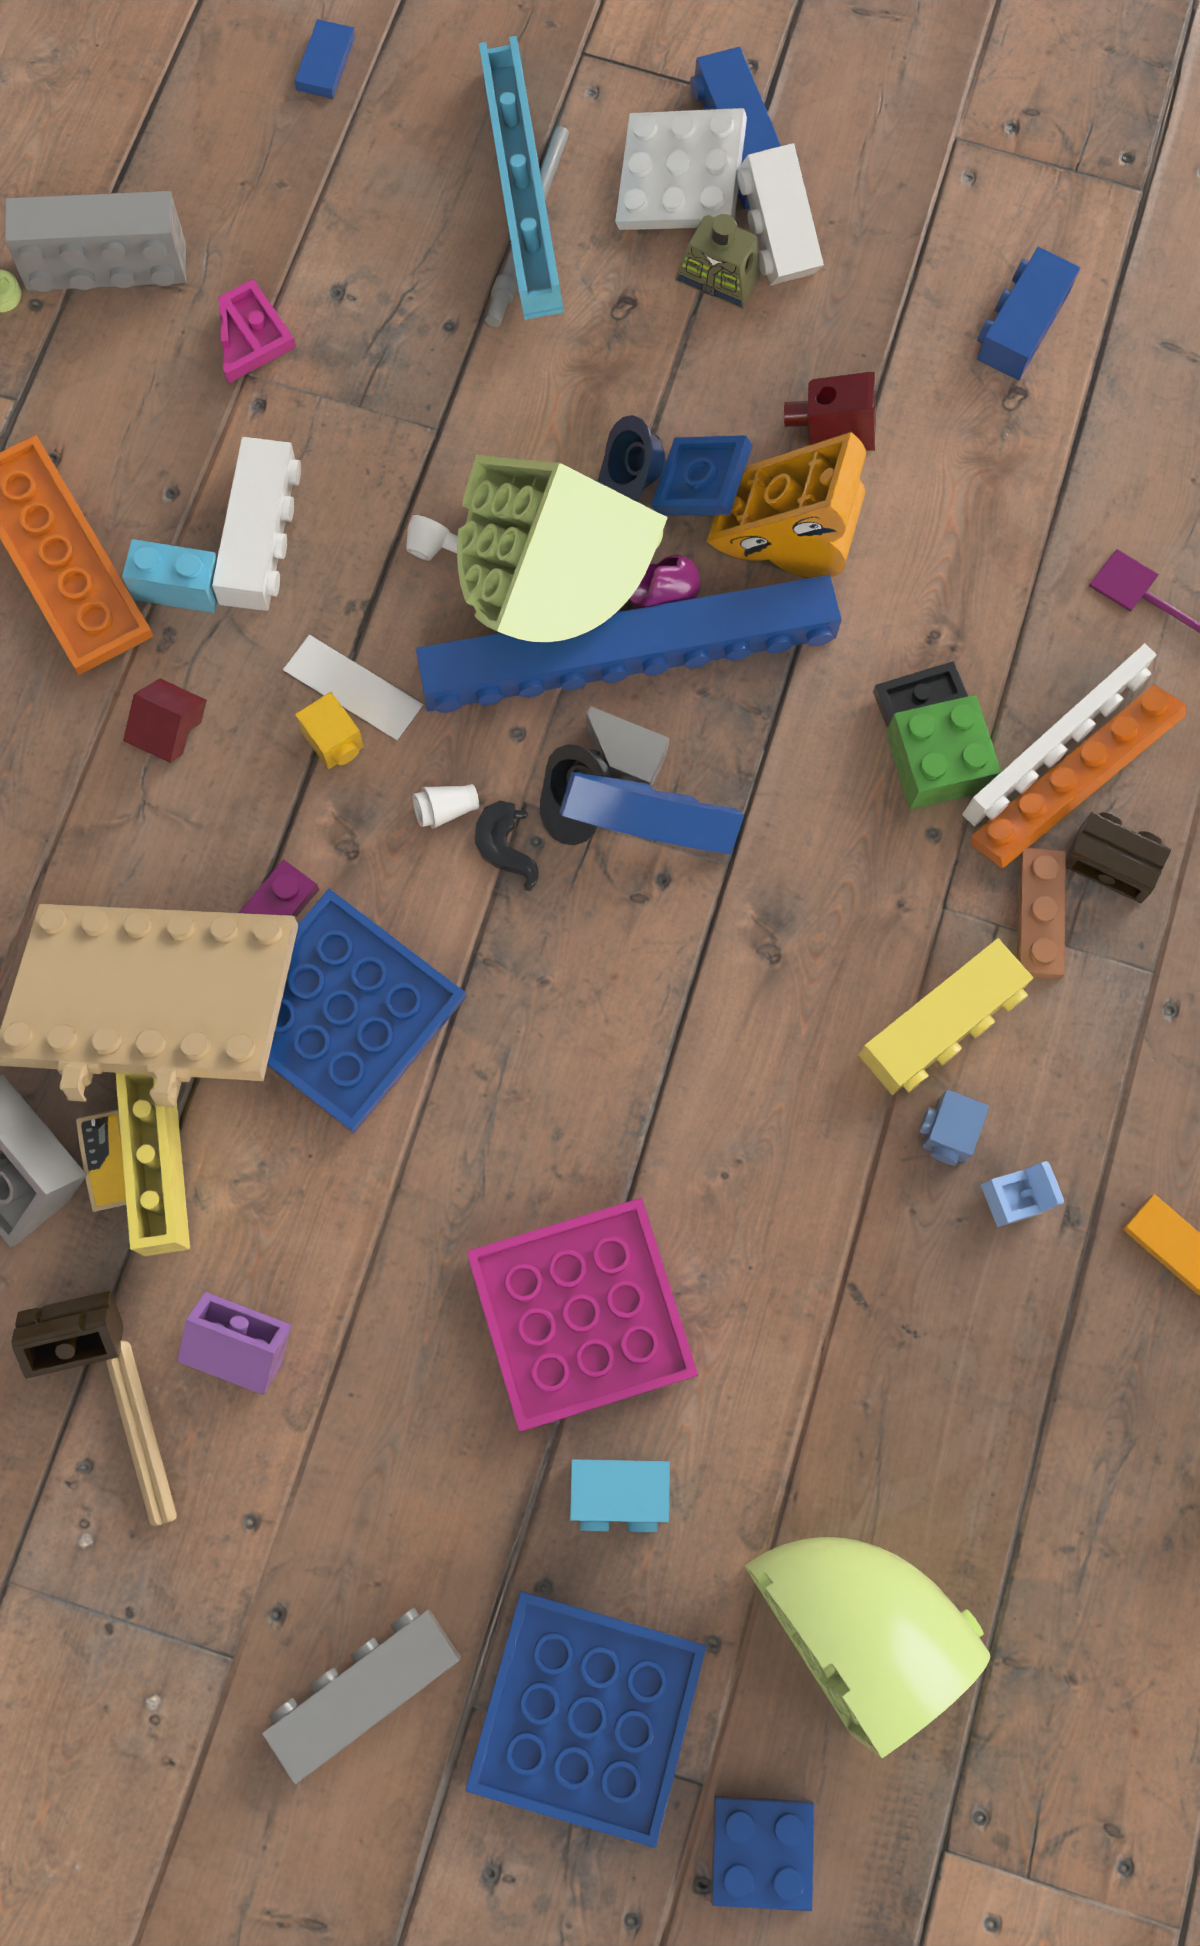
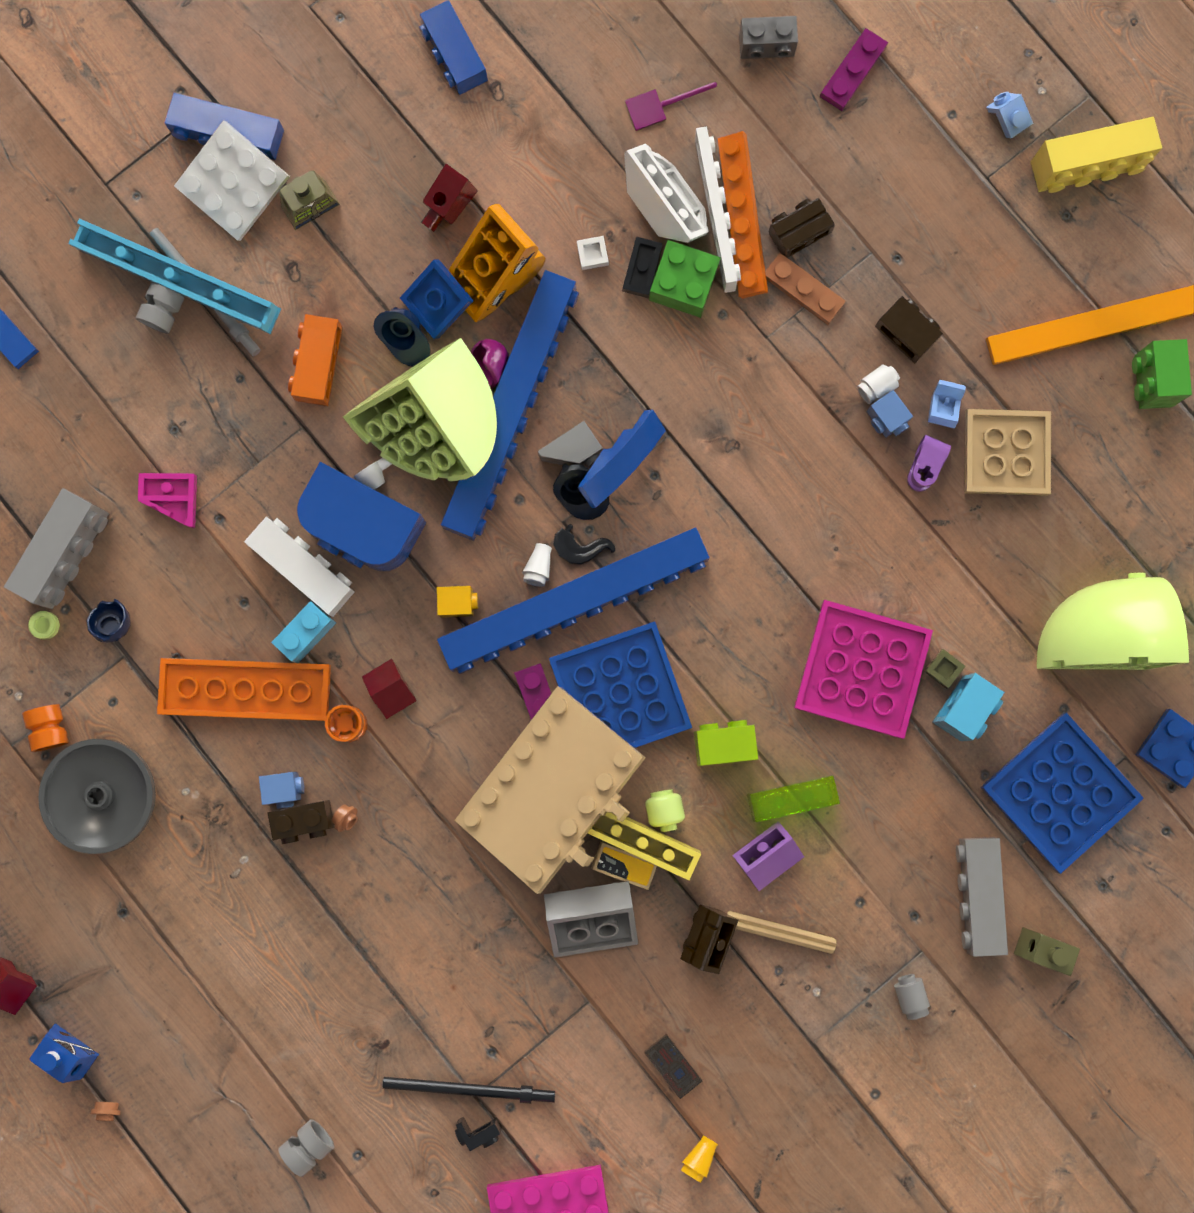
camera: 50 degrees left, 10 degrees up
white sticker [283,635,424,740] -> none
white brick [737,143,824,286] -> none
light yellow brick [858,938,1033,1096] -> none
none -> dark blue hair [86,599,131,643]
none -> light grey wheel [135,283,185,334]
none -> orange brick [288,314,342,406]
none -> blue brick [297,462,427,571]
none -> orange wheel [325,705,368,742]
none -> blue brick [437,527,710,674]
none -> white plate [577,236,609,270]
none -> white wedge [624,144,709,243]
none -> yellowish green head [645,789,685,832]
none -> lime brick [694,720,758,766]
none -> clear neon green brick [747,775,840,822]
none -> white brick [857,364,900,404]
none -> dark brown brick [875,296,943,364]
none -> light grey brick [894,974,930,1020]
none -> medium lavender piece [907,435,951,492]
none -> olive plate [924,649,966,689]
none -> tan plate [964,409,1051,496]
none -> olive torso [1014,927,1080,976]

